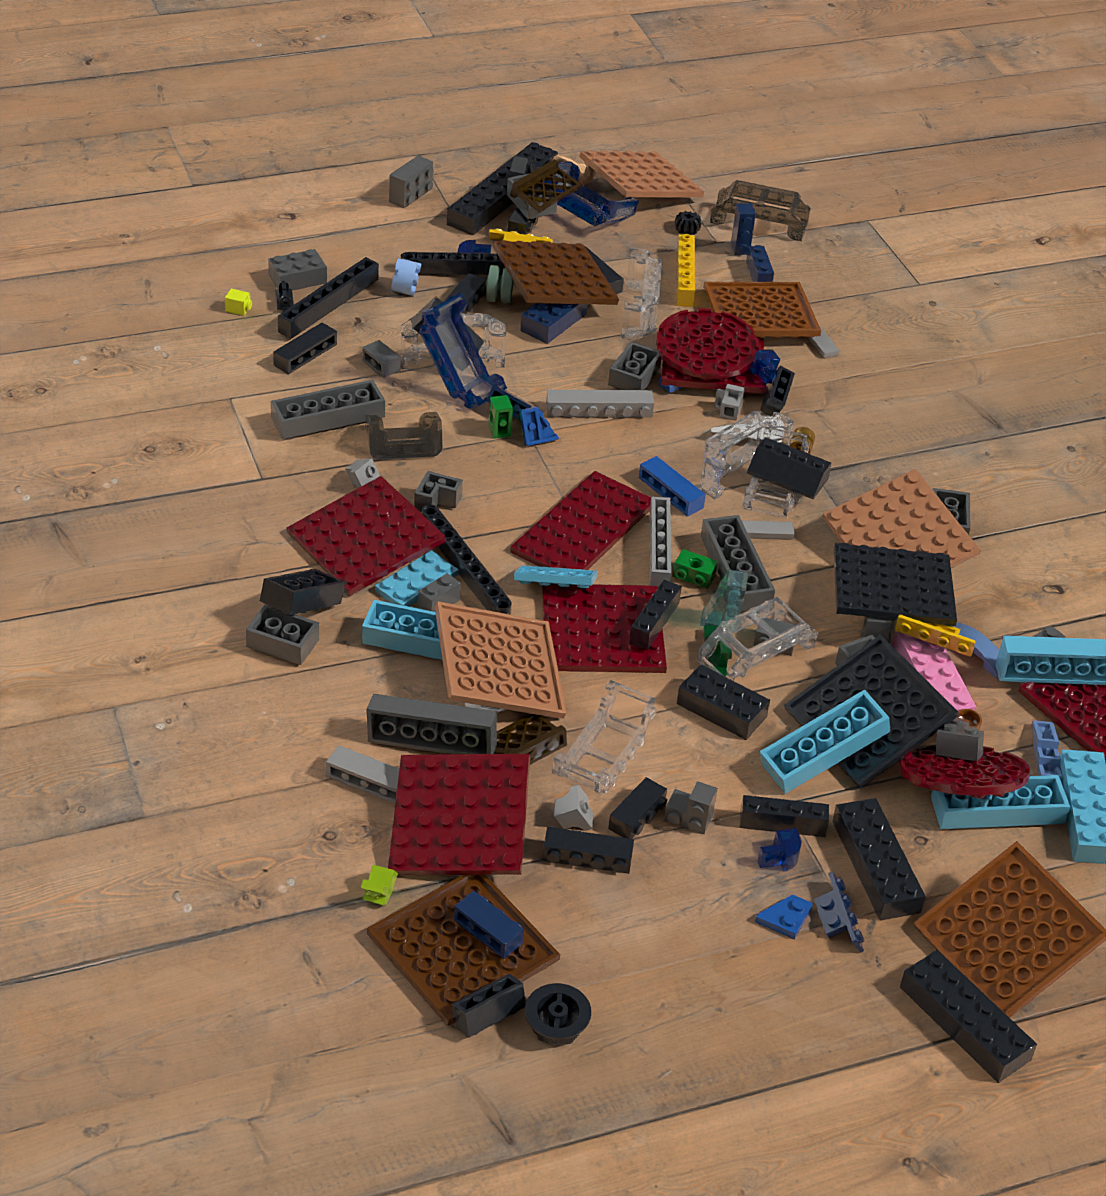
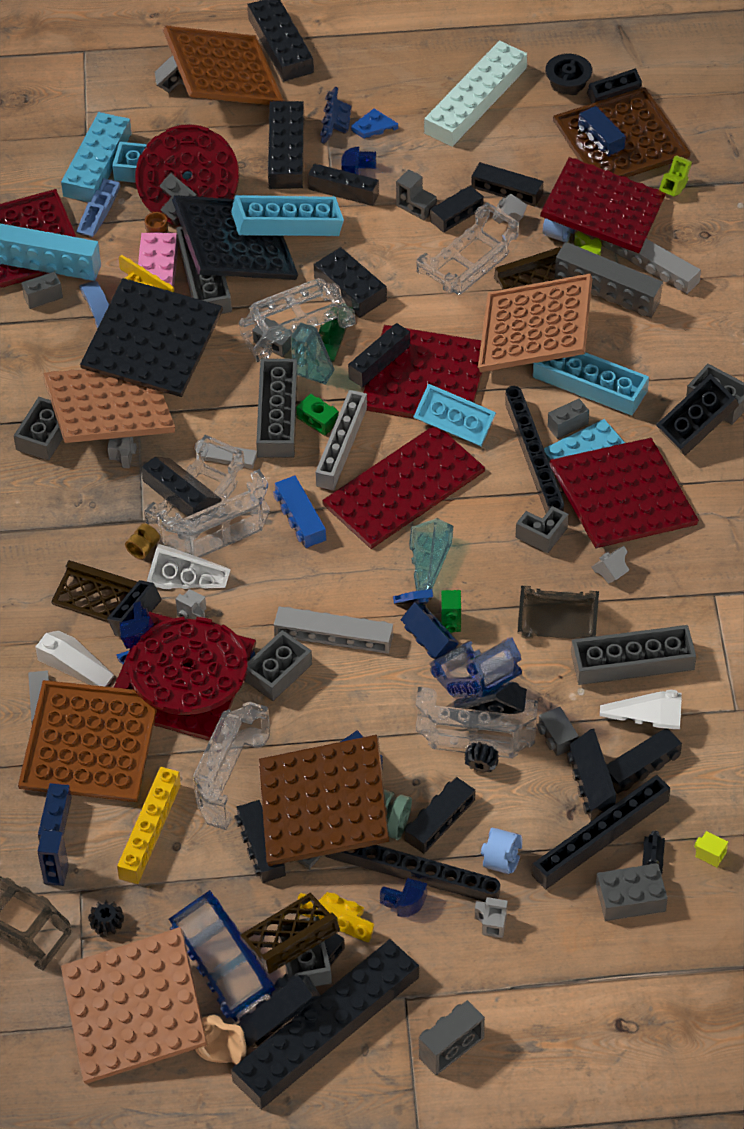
camera: 160 degrees left, 10 degrees up
none -> white wedge [35,631,114,687]
none -> dark brown fence [51,560,138,622]
none -> clear light blue wedge [409,518,454,591]
none -> light aqua brick [424,41,527,147]
none -> light grey brick [475,897,507,938]
none -> black slope [567,728,616,821]
none -> white wedge [600,690,682,729]

